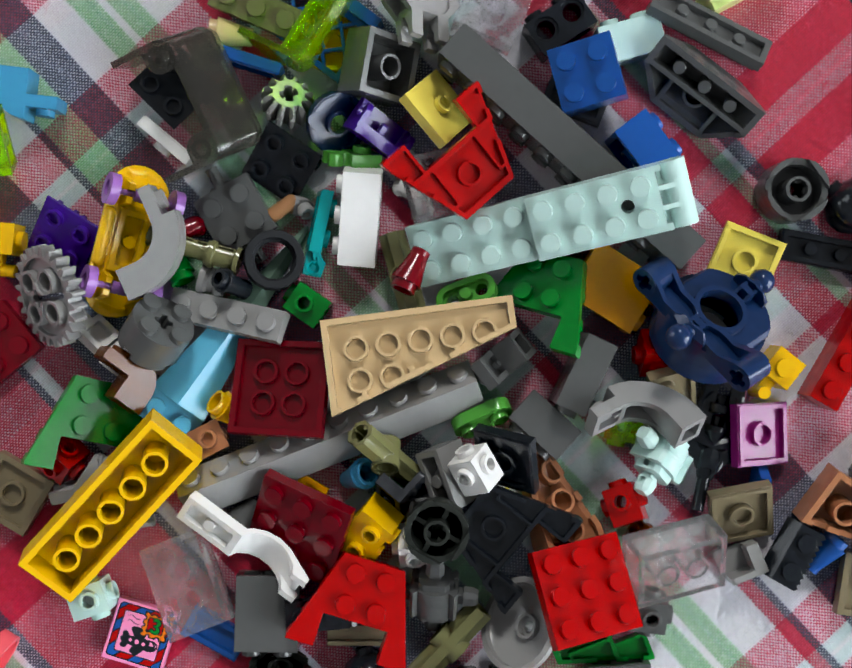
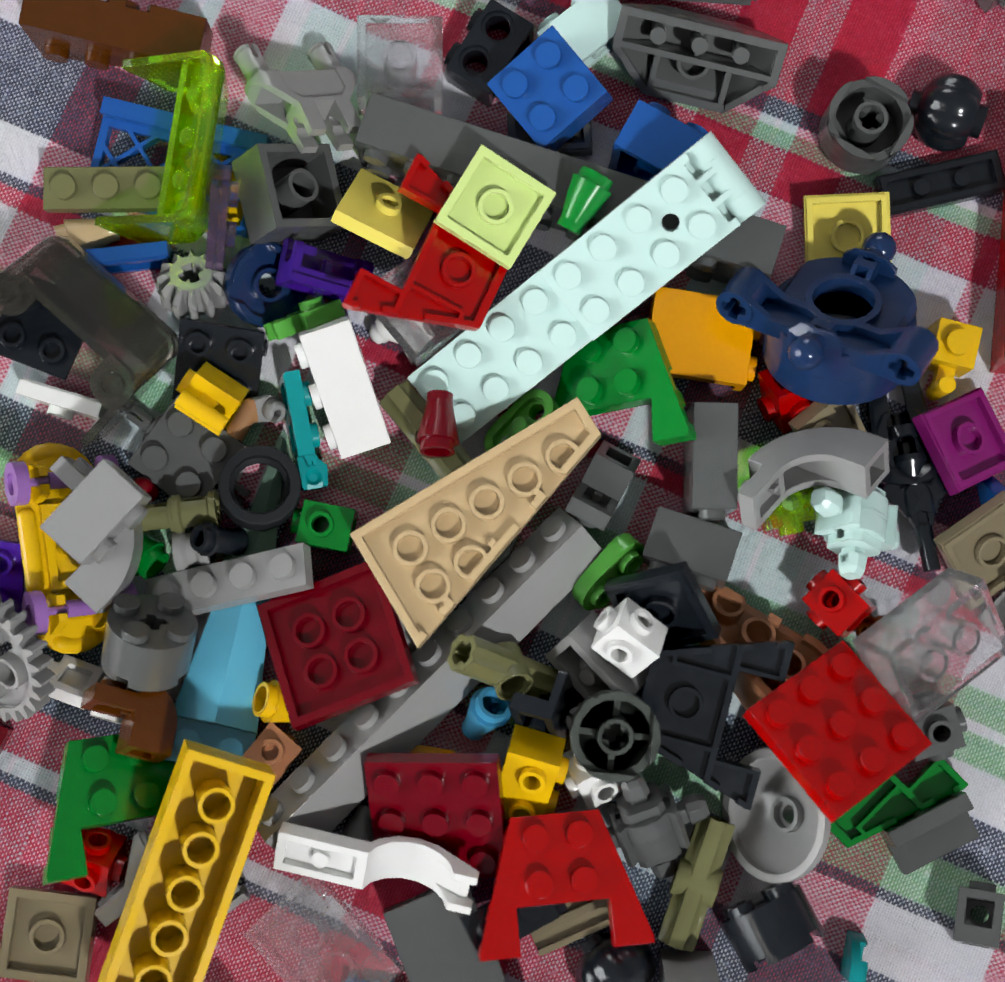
camera: 20 degrees left, 5 degrees down
none -> light grey brick [40,459,152,565]
none -> yellow brick [174,361,249,436]
none -> clear purple plate [205,164,240,270]
none -> yellowish green plate [433,144,556,270]
none -> green cone [557,165,613,236]

